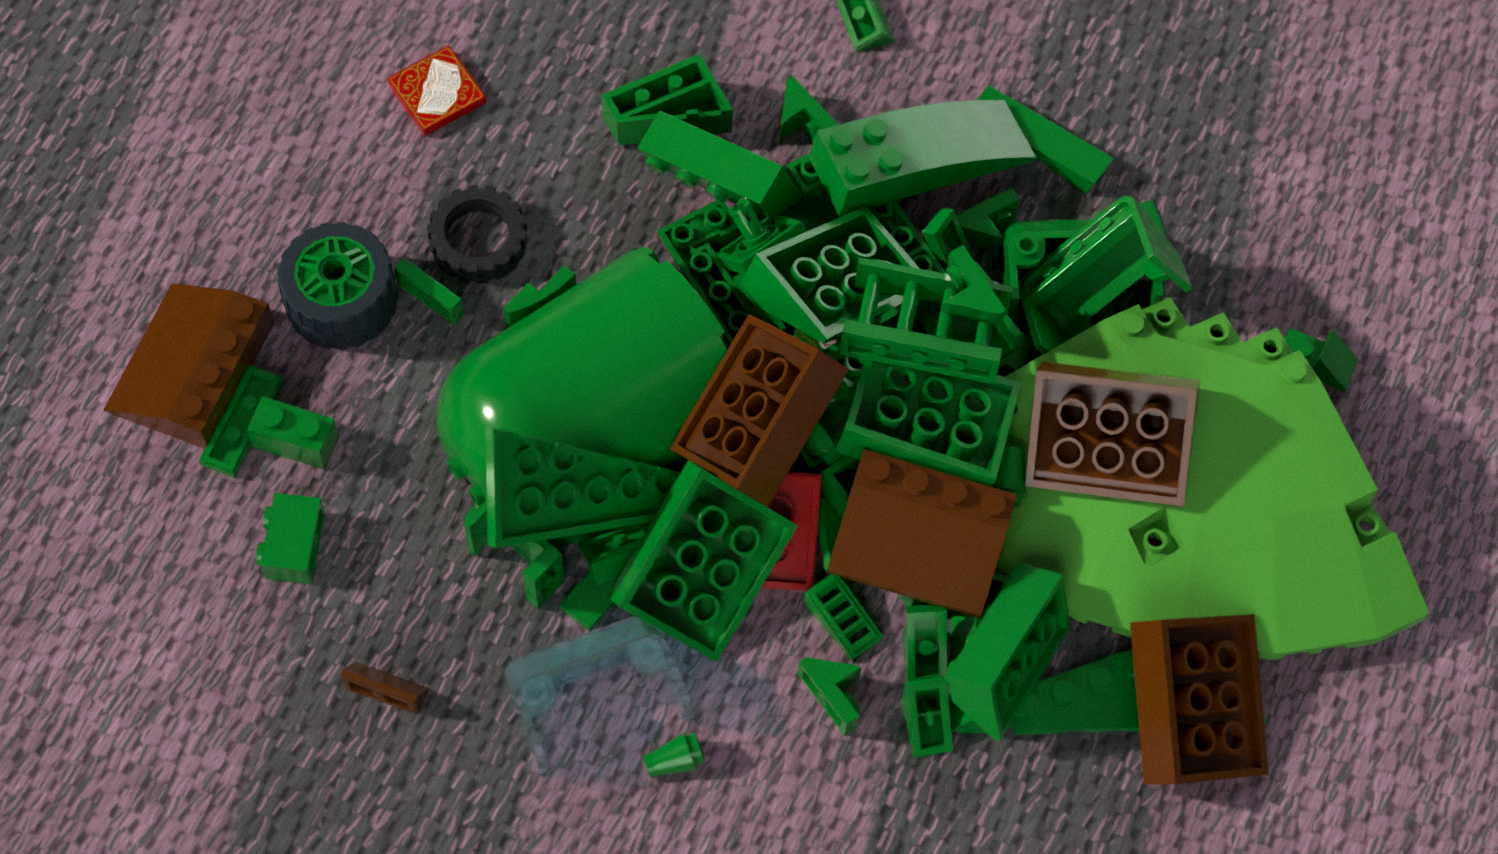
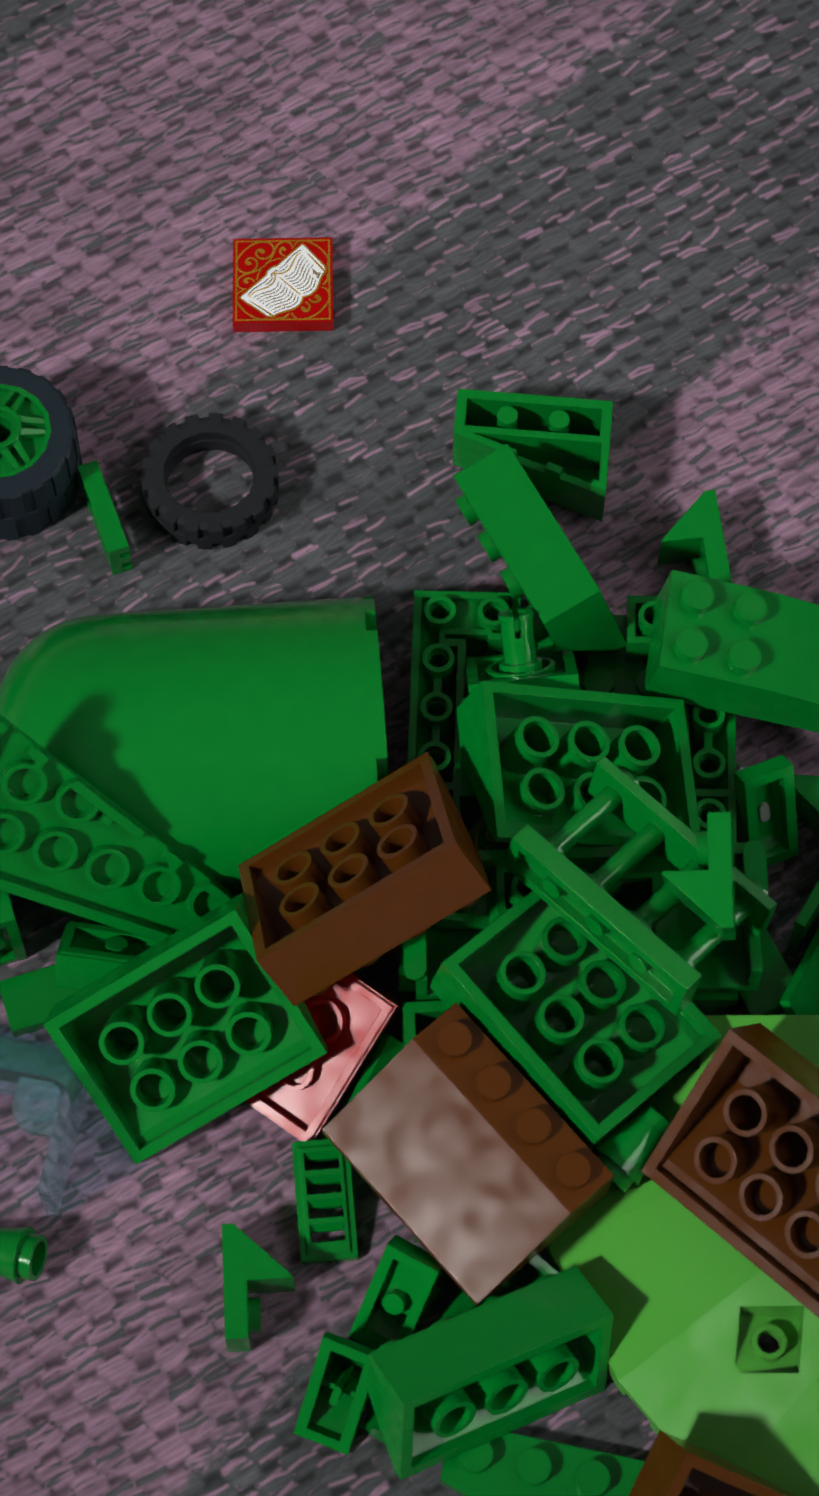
camera: 35 degrees right, 0 degrees up
green slope [503,265,576,327] -> none

